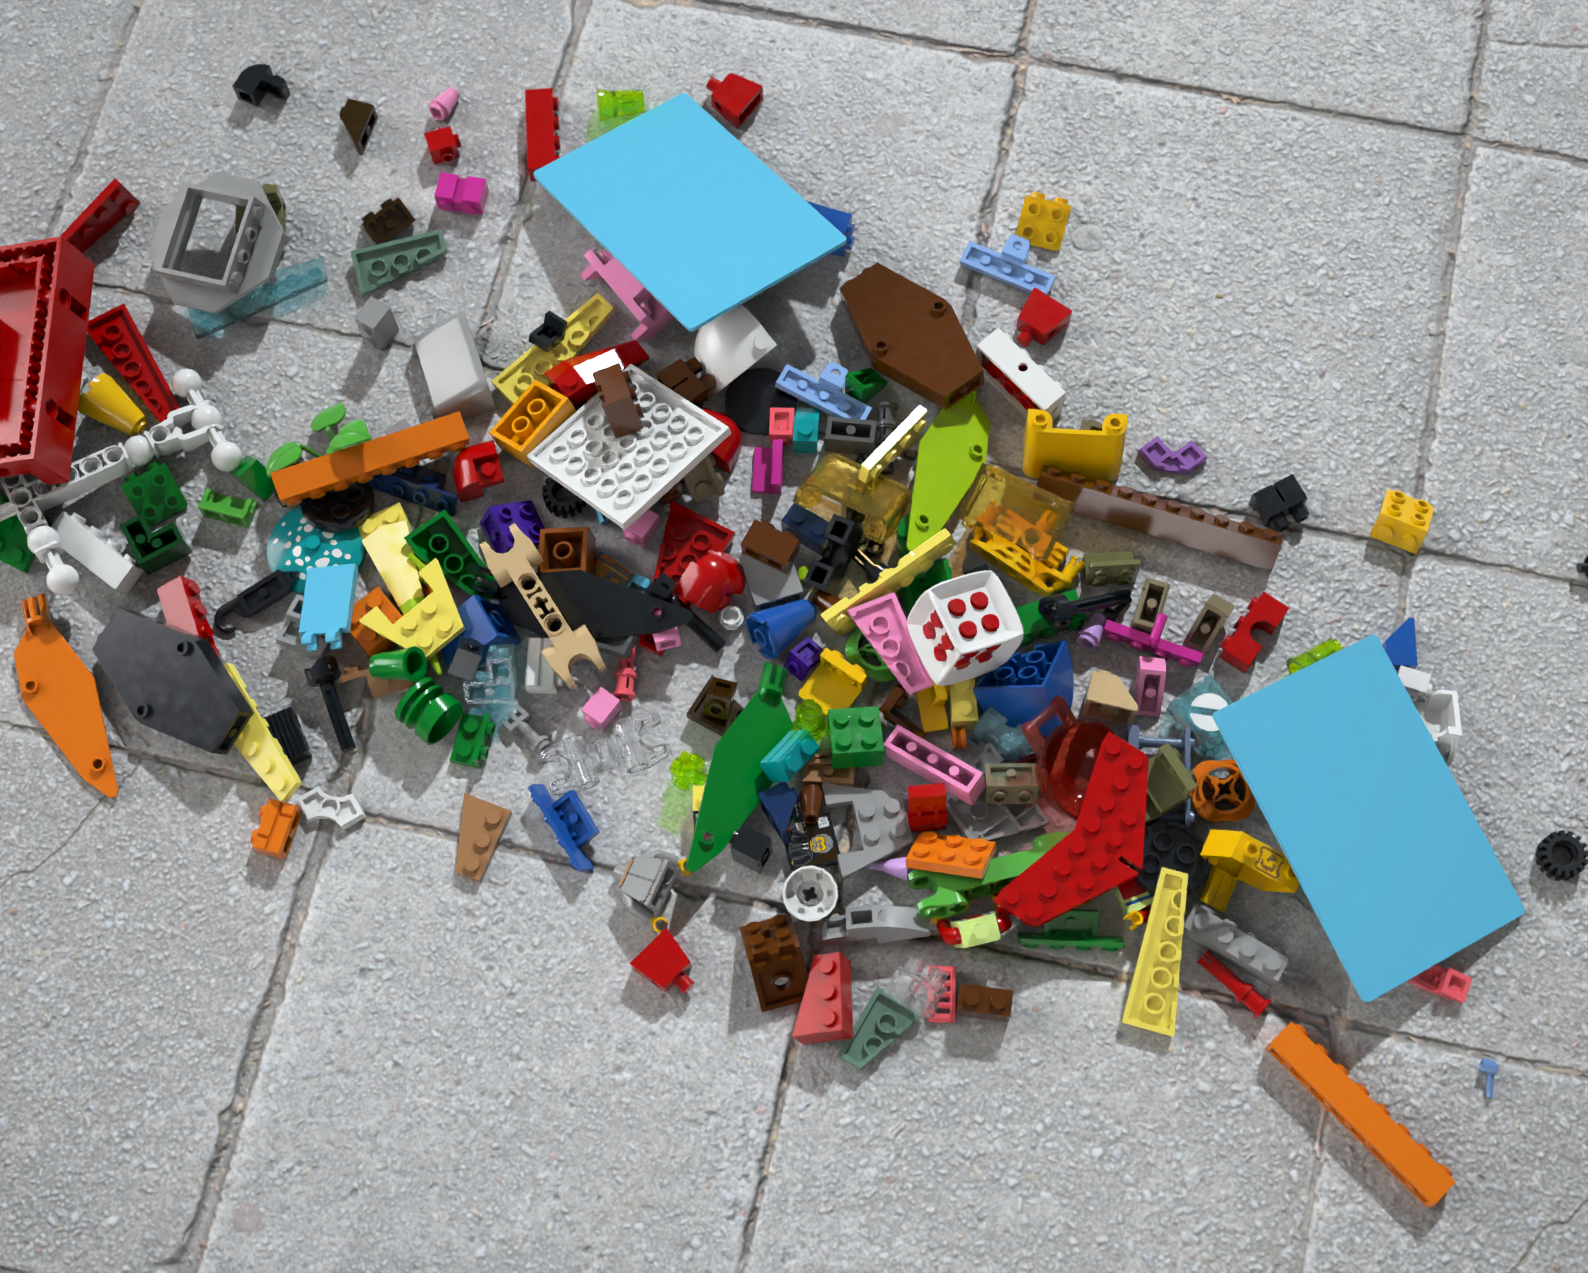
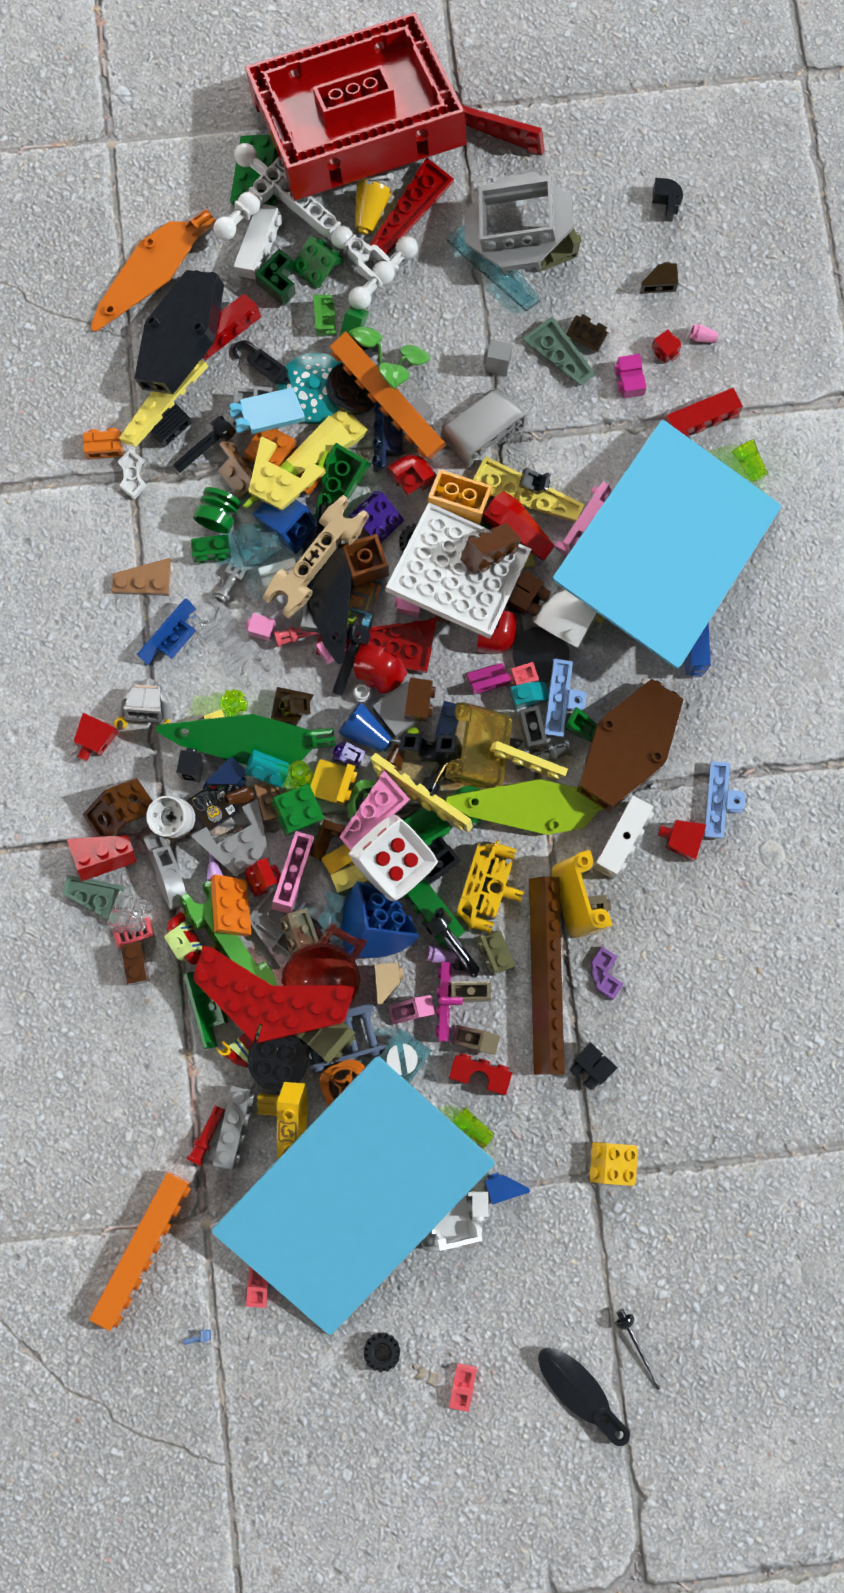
camera: 65 degrees right, 10 degrees up
green plant [368,646,427,682] -> none
black brick [448,636,484,682] -> none
dark tan bracket [682,453,725,504] -> none
red torso [706,73,764,129] -> none
orange bush [952,728,966,751] -> none
clear yellow windscreen [957,463,1077,562] -> none
yellow bracket [1016,191,1072,251] -> none
light yellow wing [1121,867,1188,1037] -> none

